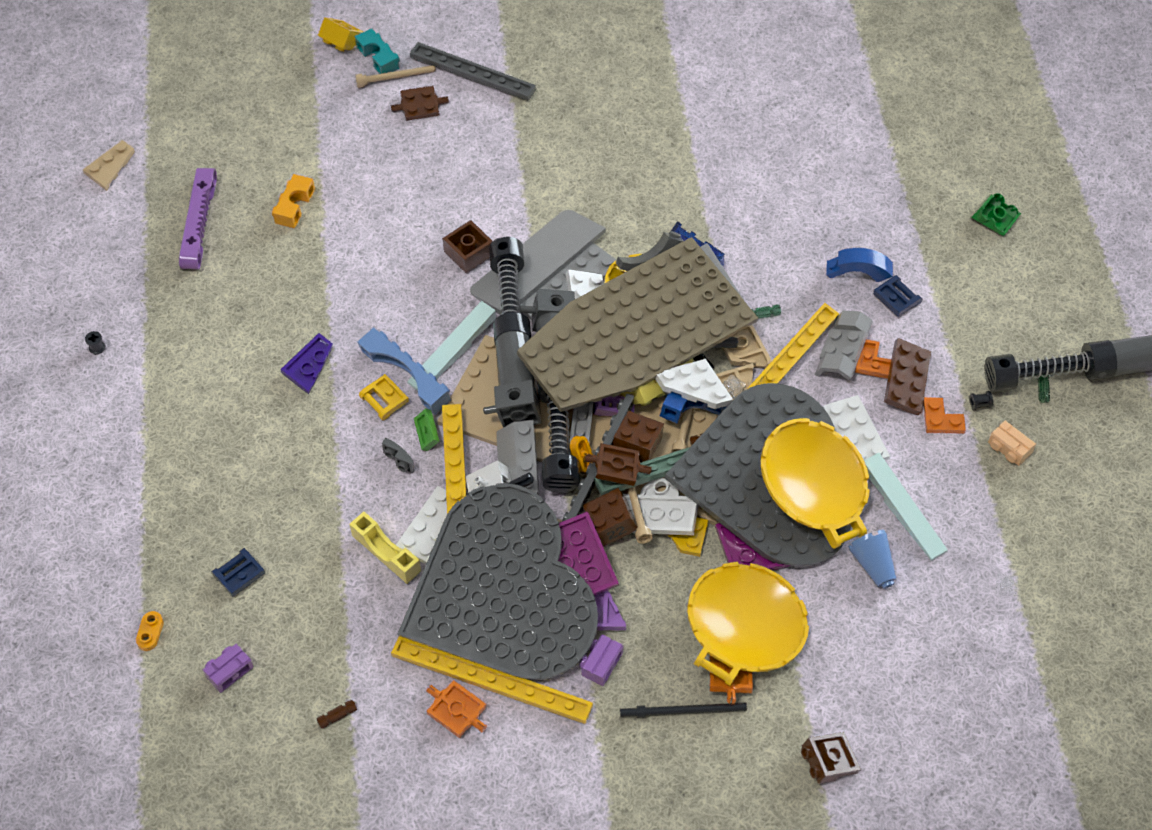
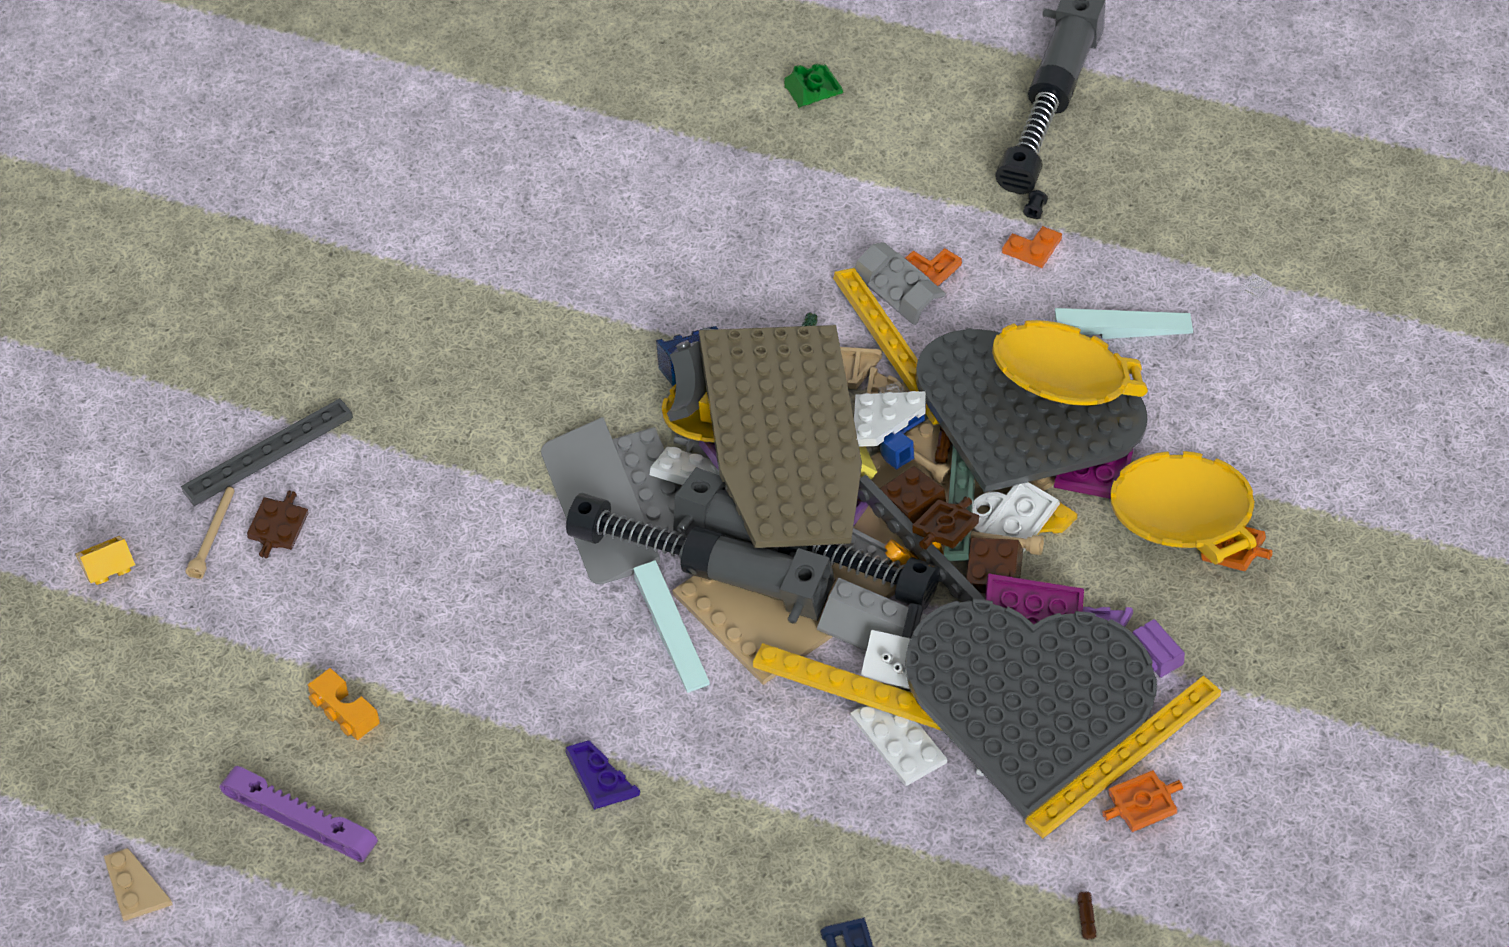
camera: 60 degrees left, 5 degrees down
light yellow arch [349,512,421,584] -> none
teal arch [355,28,400,74] -> none
medium blue arch [357,327,451,415] -> none
yellow plate [359,374,409,421] -> none
dark grey slope [382,437,415,473] -> none
bright green plate [414,408,440,451] -> none
reddish brown brick [442,220,493,273] -> none
black bar [620,702,747,718] -> none
reddish brown plate [801,732,861,784] -> none
white plate [823,395,890,461] -> none
blue arch [826,248,893,282] -> none
medium blue cone [848,530,896,589] -> none
dark blue plate [873,275,923,317] -> none
reddish brown plate [884,338,931,415] -> none
light nougat brick [988,421,1036,466] -> none
clear green axle [1038,374,1050,403] -> none

